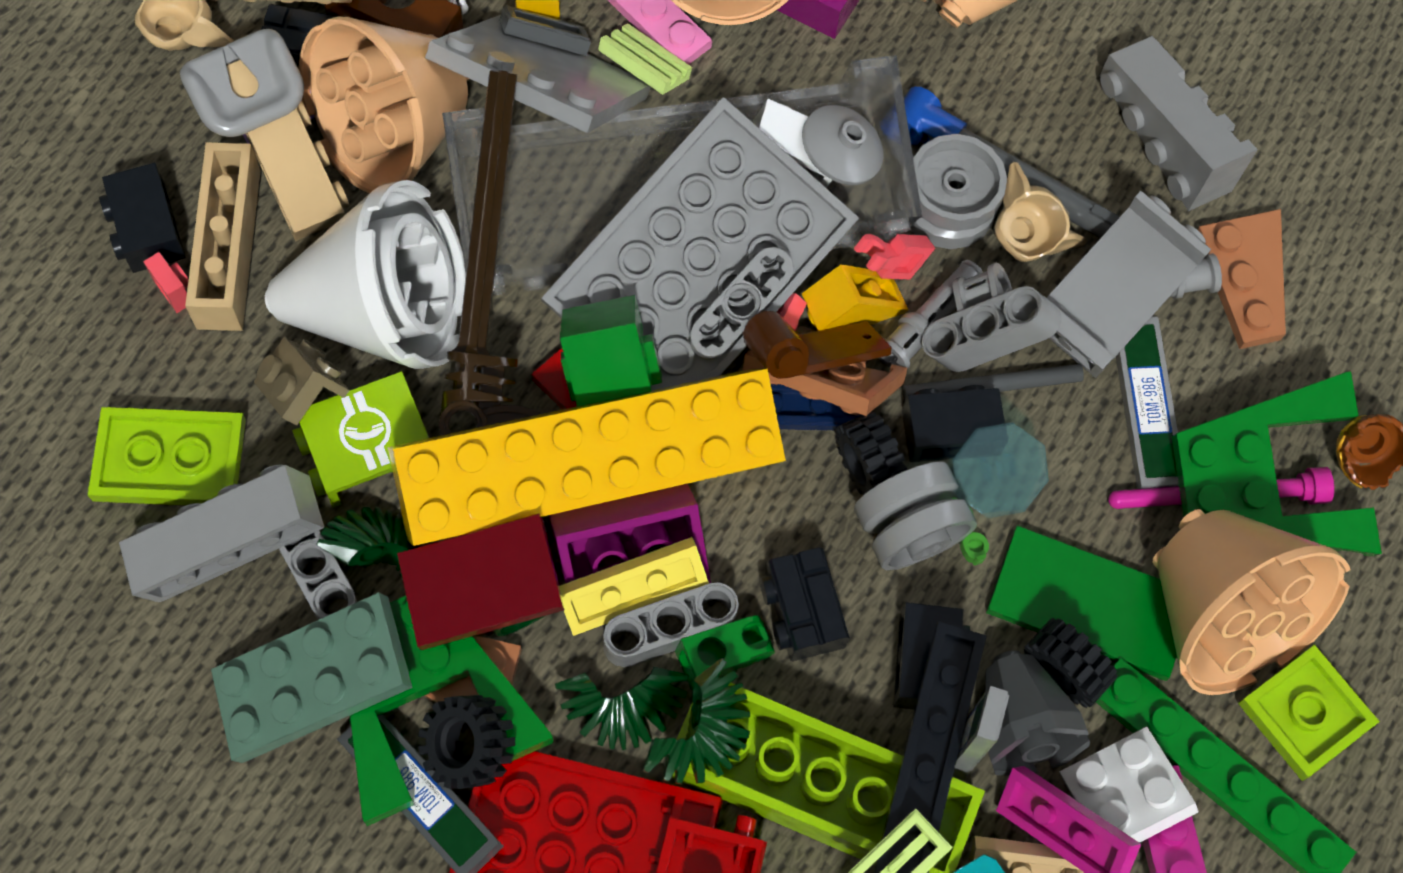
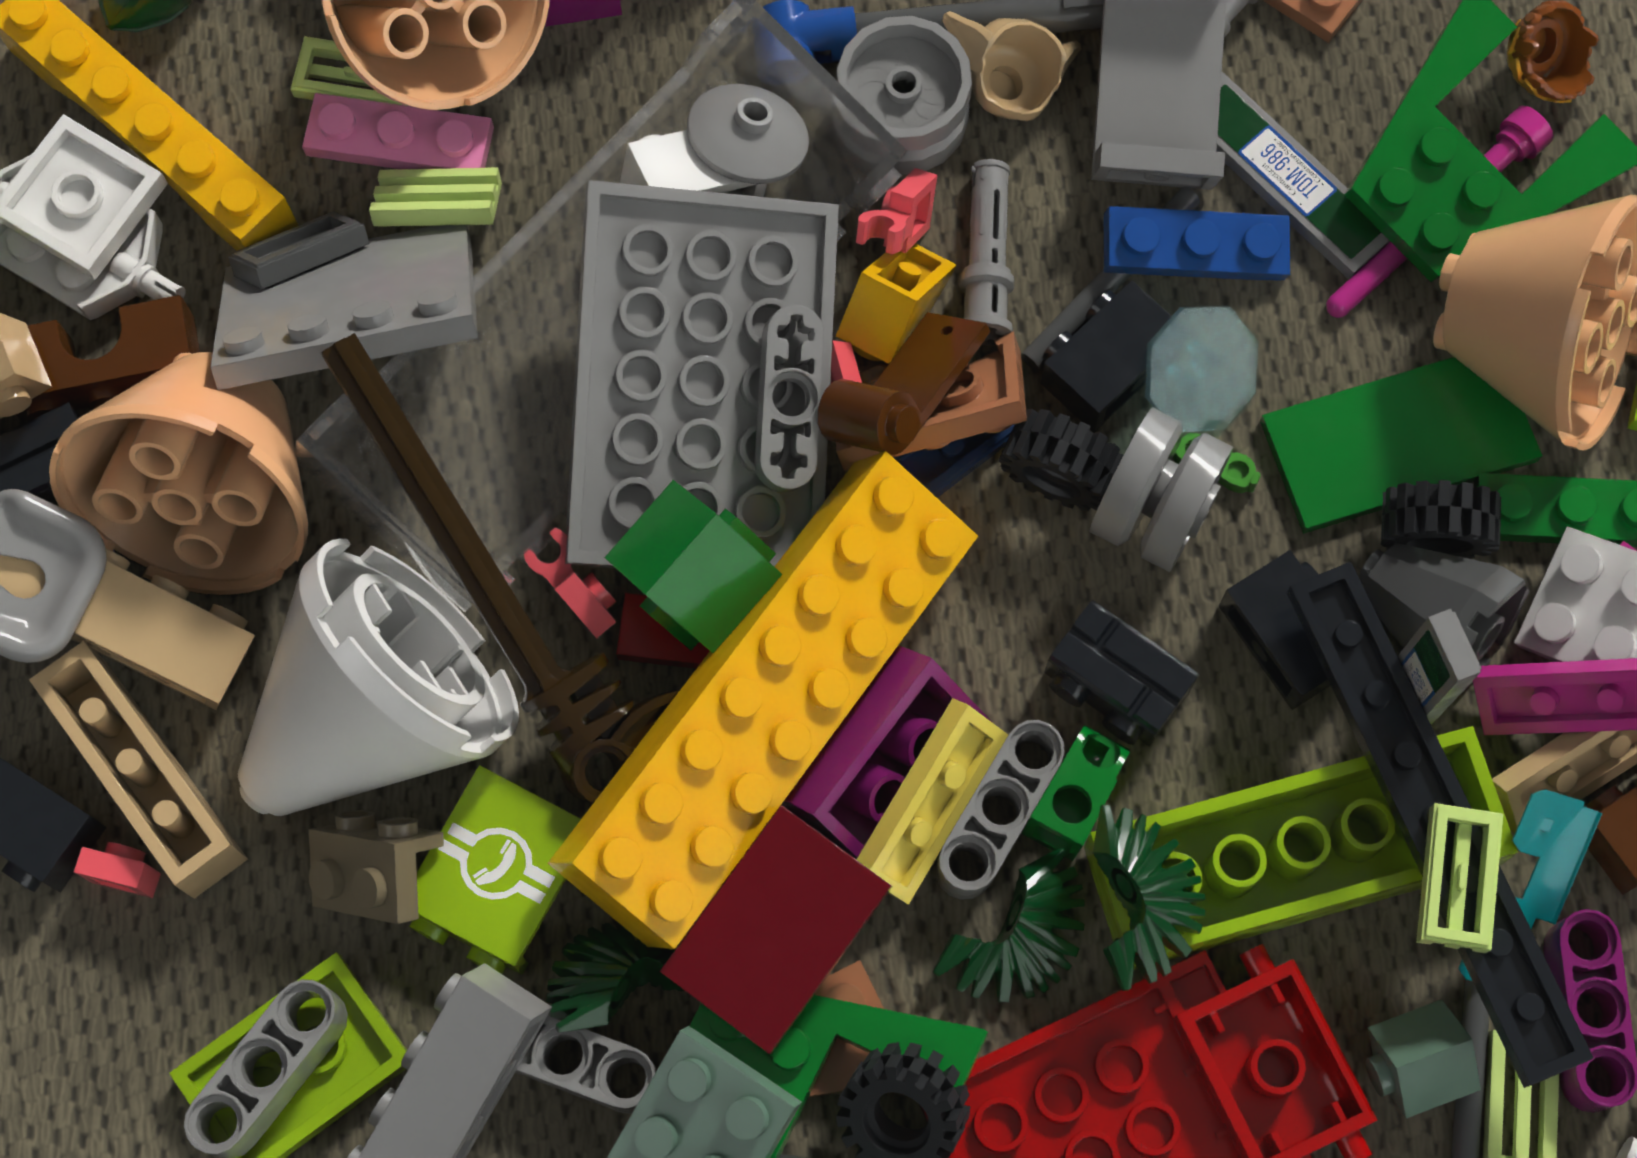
camera: 30 degrees left, 5 degrees up
light grey piece [922,262,1061,372] -> none
none -> light grey beam [184,979,348,1158]
none -> coral plate [524,527,617,639]
none -> blue plate [1104,206,1290,280]

